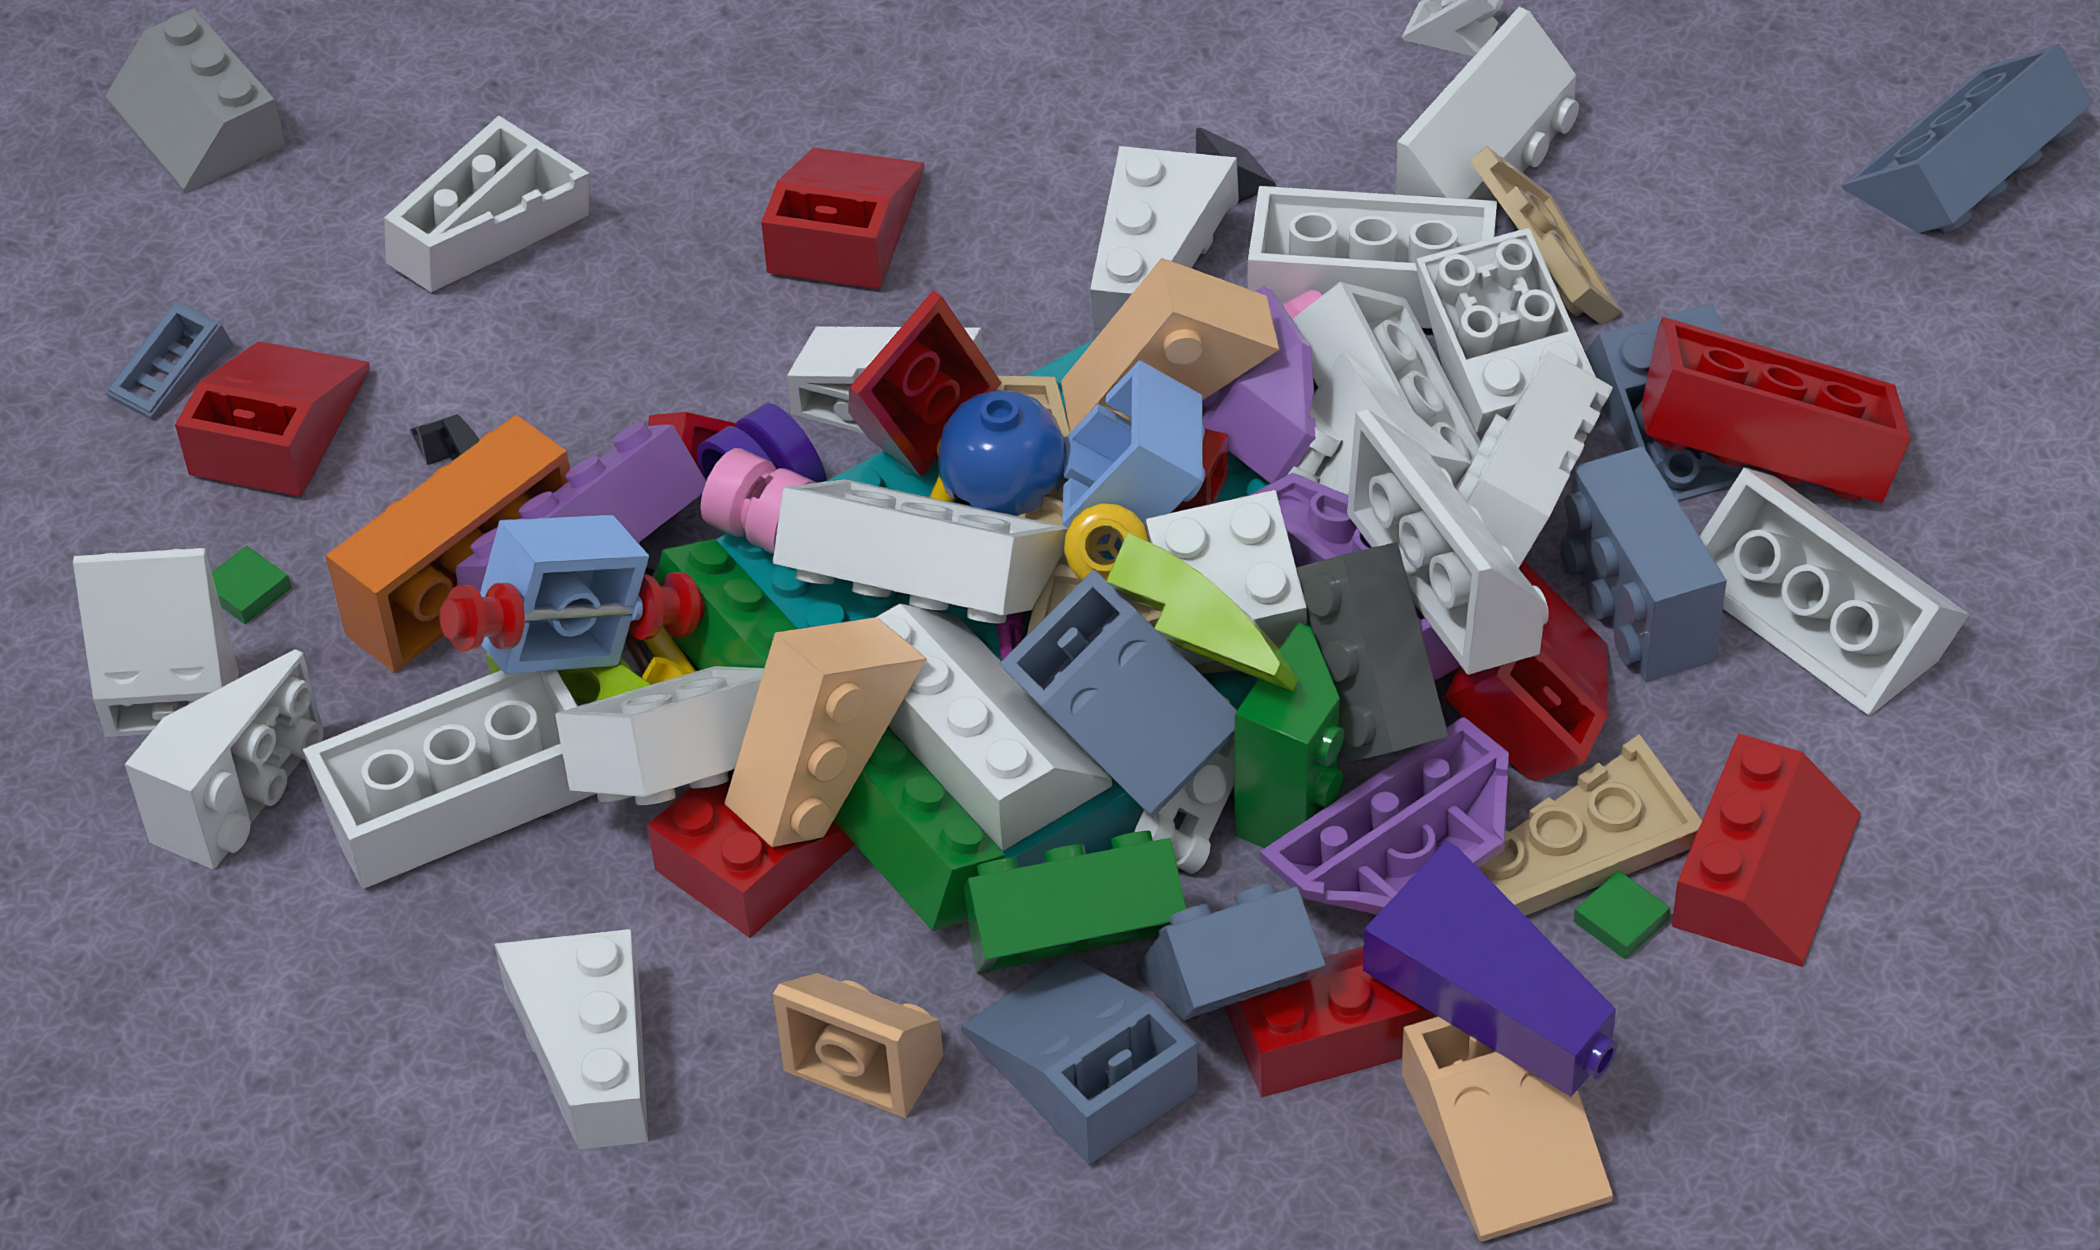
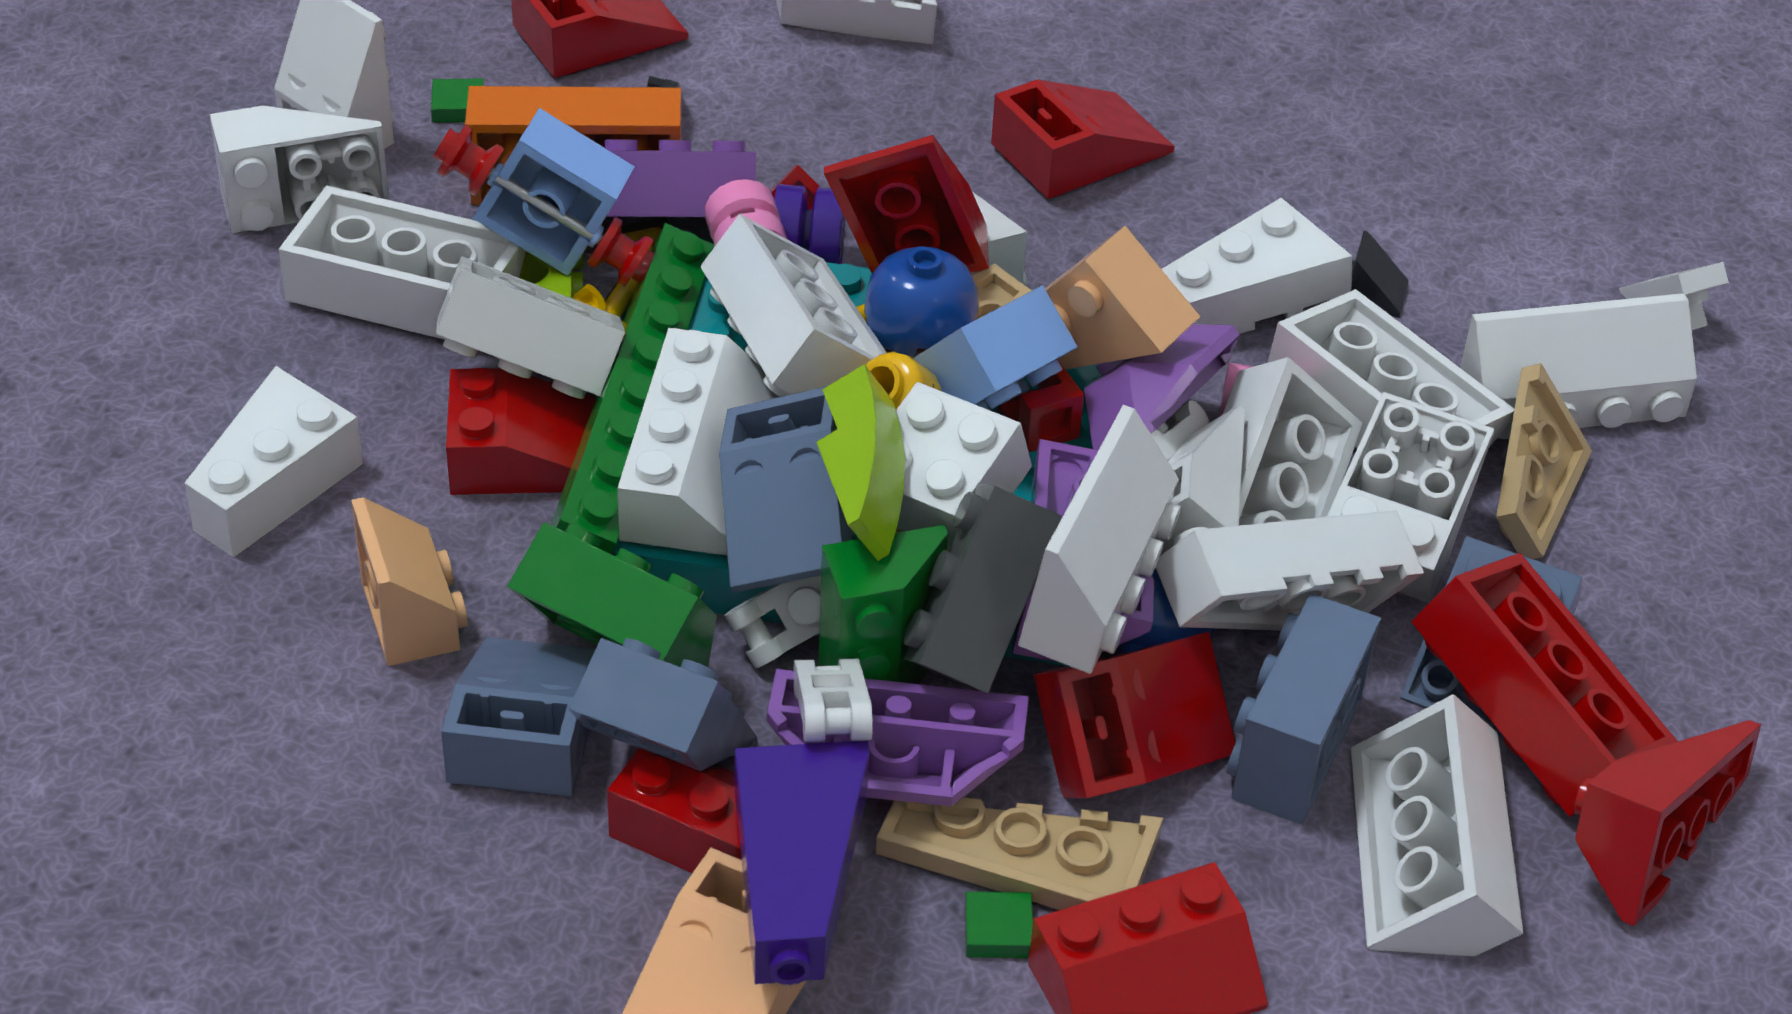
camera: 40 degrees right, 5 degrees down
light nougat wedge [725,617,927,847] -> none
none -> white plate [794,659,872,742]
none -> red wedge [1574,720,1762,926]

